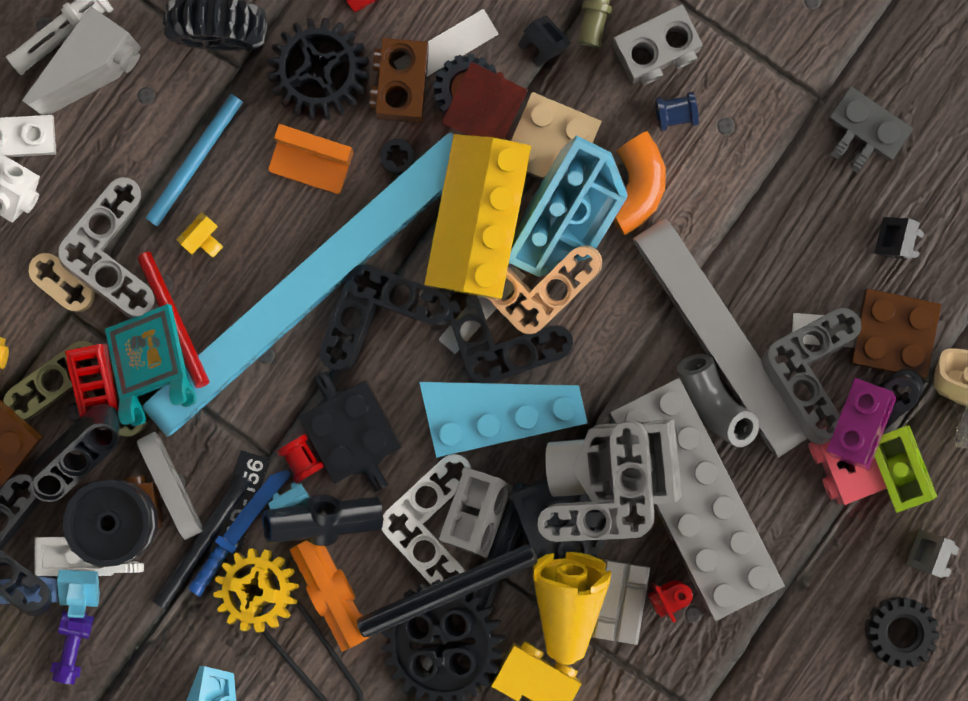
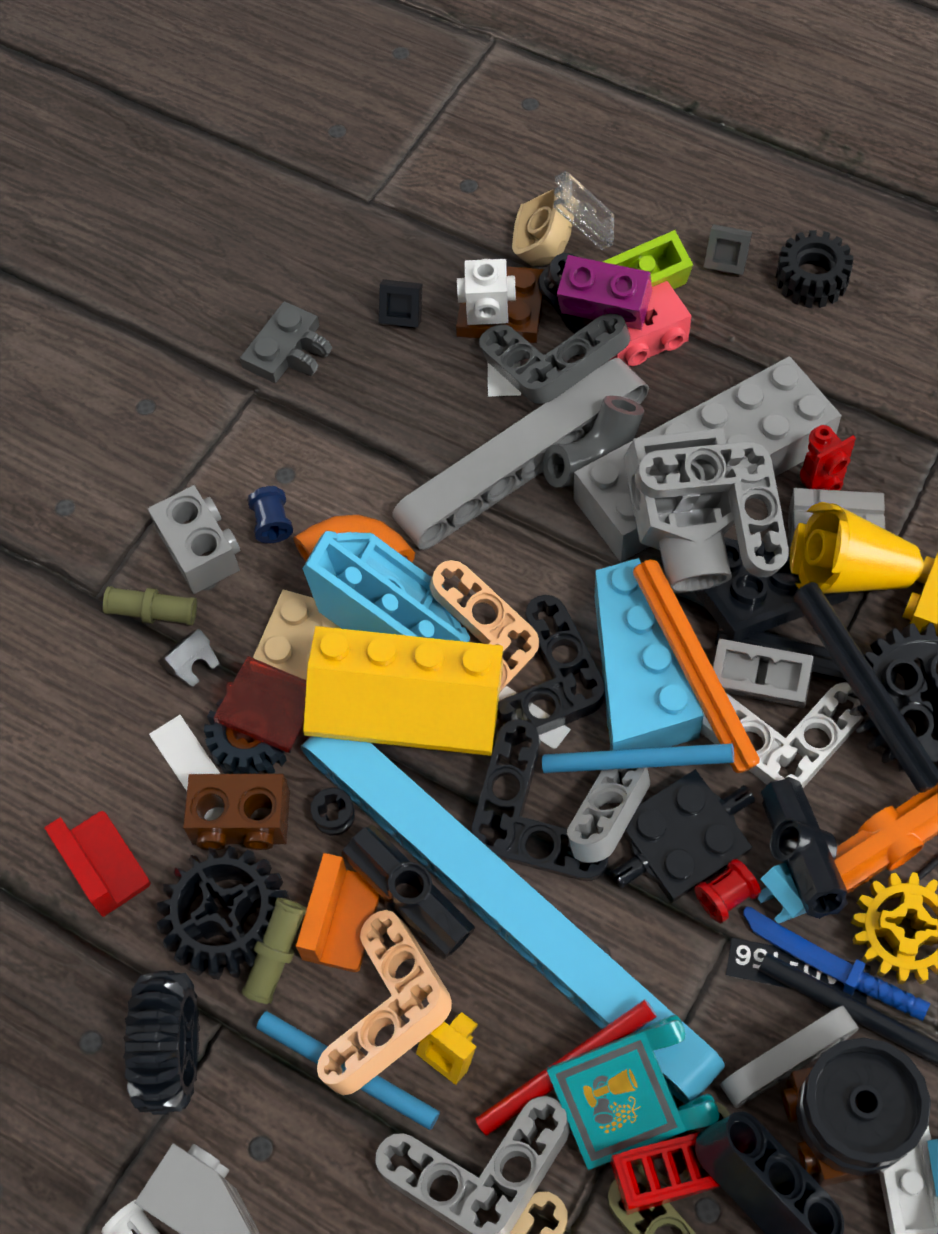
camera: 90 degrees left, 25 degrees down
none -> olive pin [241,898,307,1004]
none -> light nougat beam [317,910,452,1095]
none -> black piece [341,824,475,960]
none -> white brick [457,259,516,325]
none -> dark azure bar [542,743,734,773]
none -> light grey beam [567,768,650,863]
none -> orange axle [633,559,760,773]

